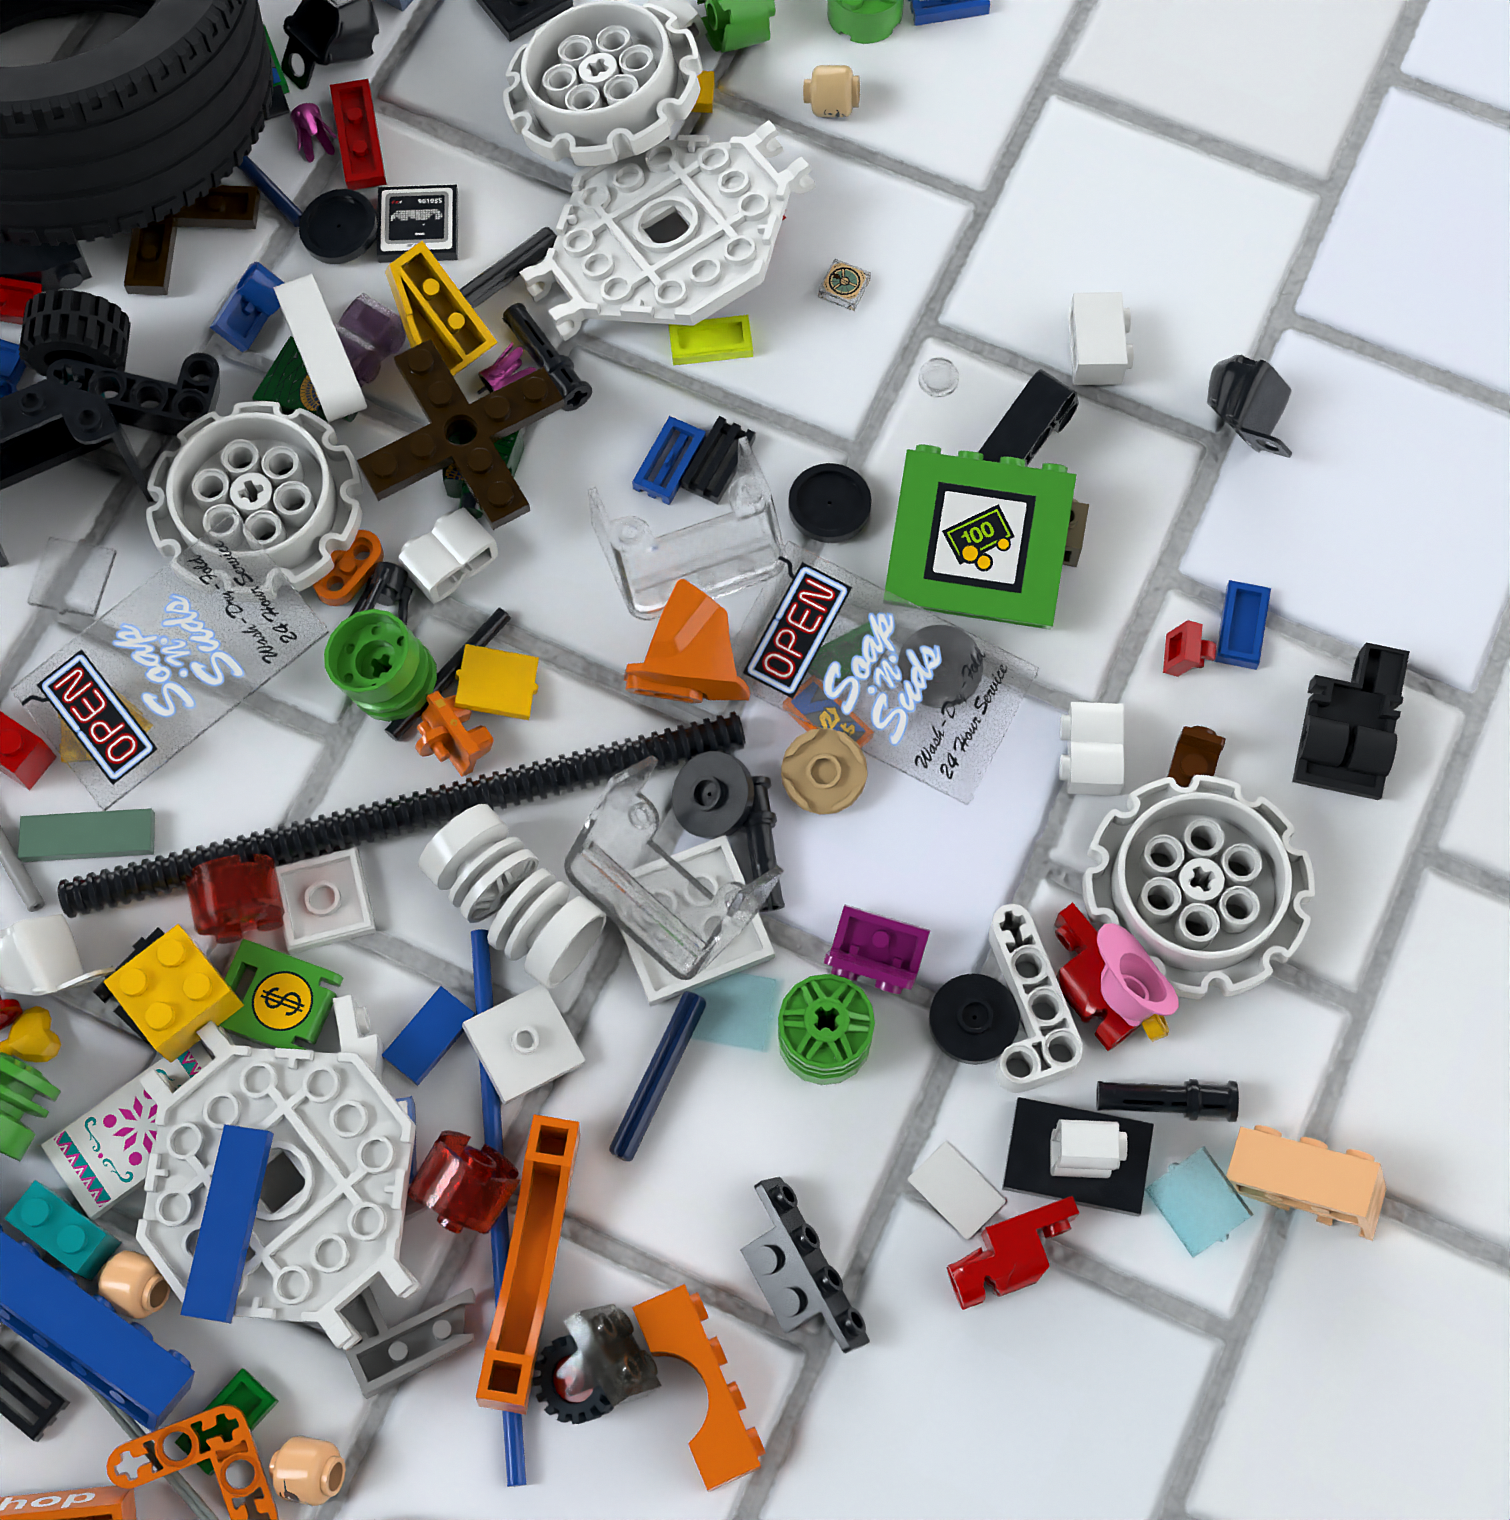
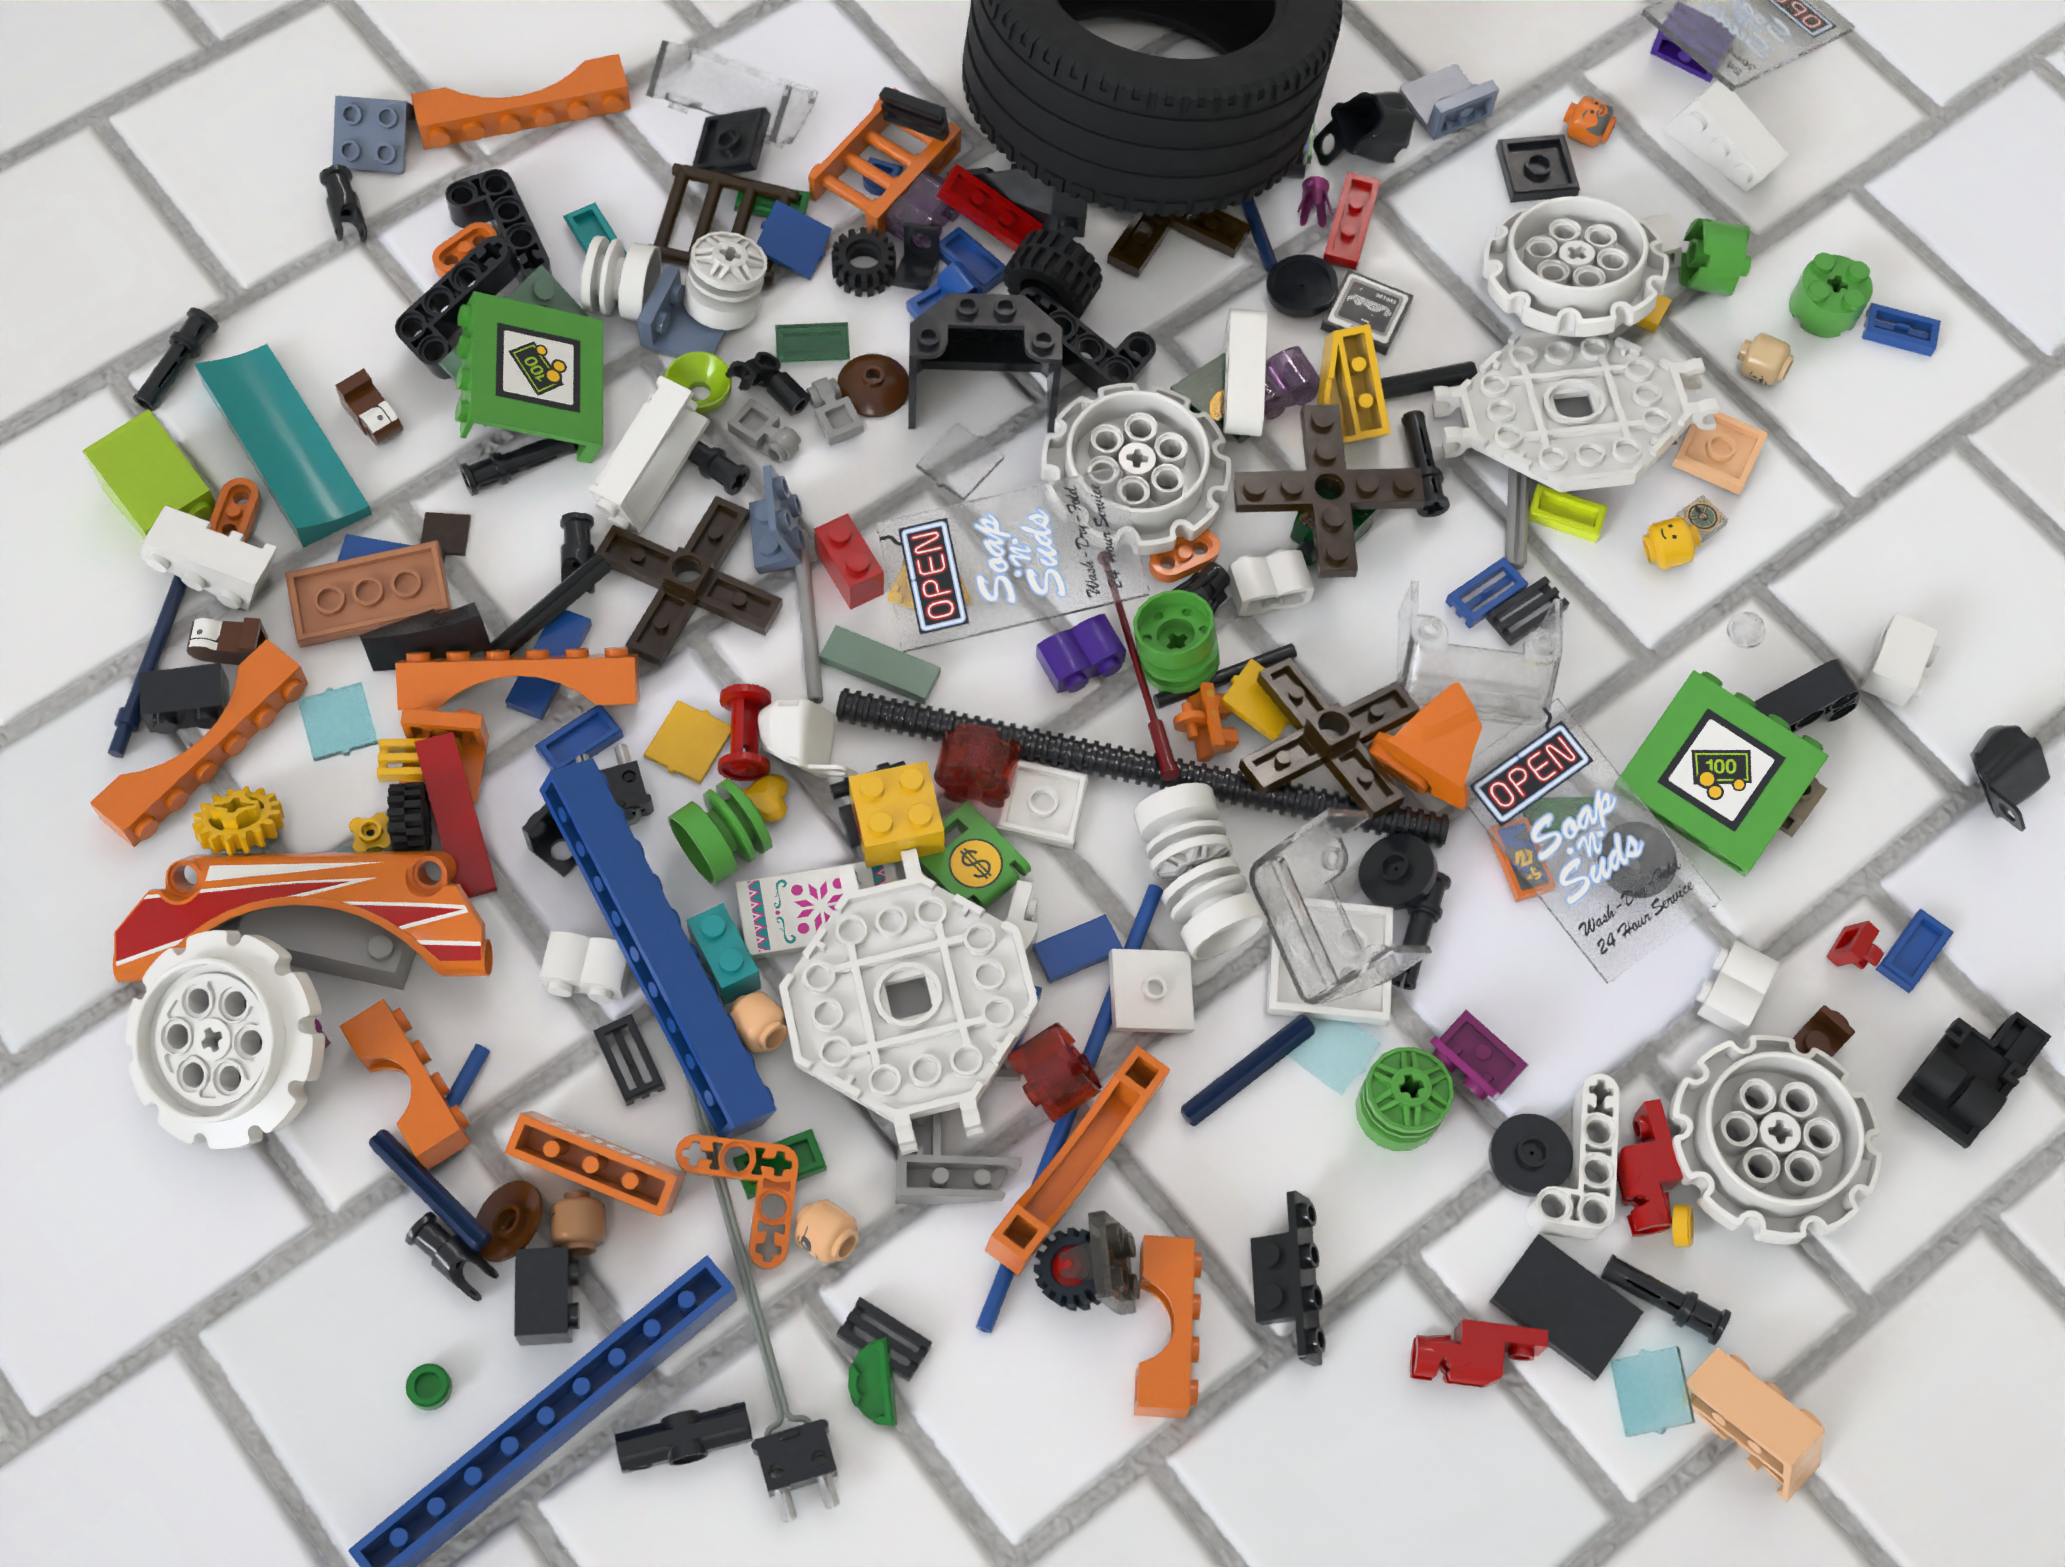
camera: 20 degrees right, 5 degrees down
blue tile [180,1124,274,1324] -> none
blue plate [209,262,285,352] -> none
flat silver piece [477,342,537,394] -> none
tan tile [781,728,868,815] -> none
black piece [788,463,872,543] -> none
white sticker [908,1141,1006,1240] -> none
white brick [1050,1119,1127,1178] -> none
bright pink piece [1097,923,1179,1027] -> none
none -> dark purple brick [1036,614,1126,693]
none -> dark red piece [1097,551,1180,781]
none -> dark brown piece [1238,657,1420,821]
none -> light grey axle [1505,467,1530,570]
none -> yellow head [1642,516,1701,569]
none -> light nougat plate [1672,411,1768,495]

